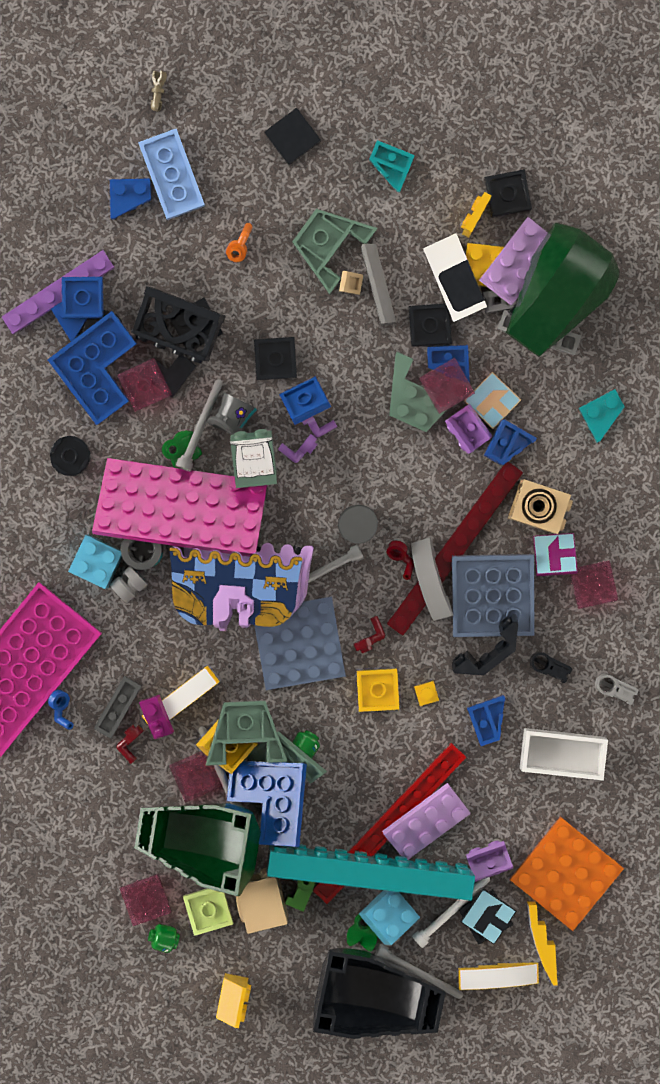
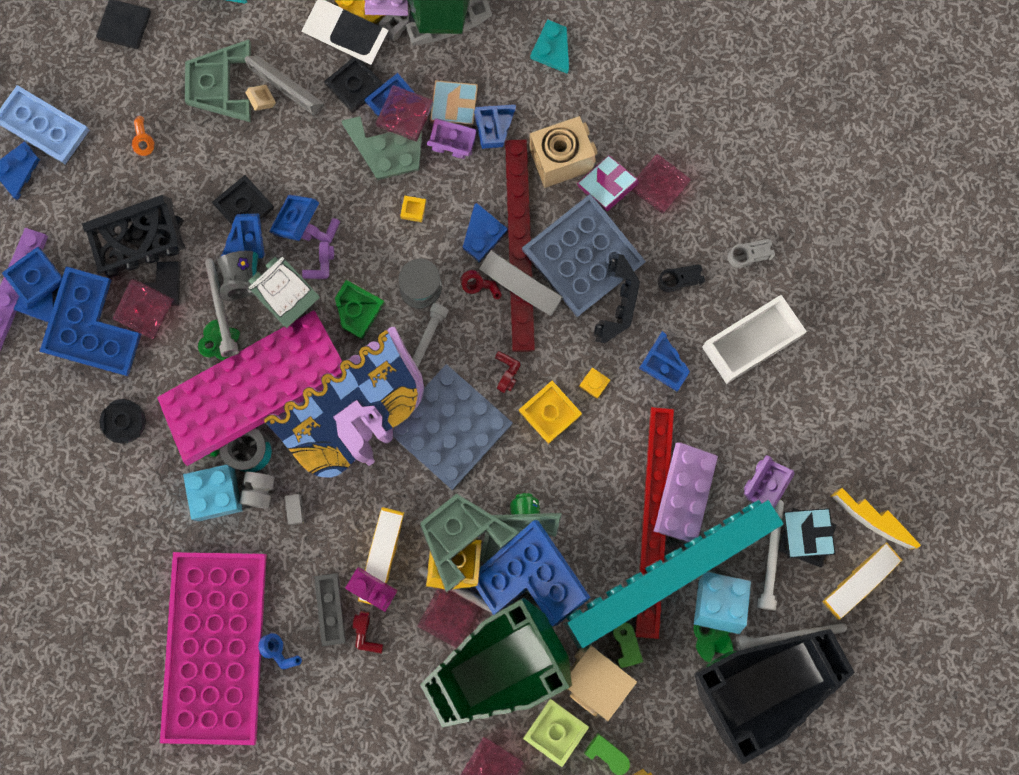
camera: 35 degrees left, 10 degrees down
orange plate [510,816,624,931] -> none
none -> blue wing [221,213,265,258]
none -> light grey piece [285,494,305,525]
none -> green plate [335,280,385,340]
none -> yellow plate [400,196,426,222]
none -> blue wing [463,203,508,263]
none -> bright green leg [584,733,630,775]

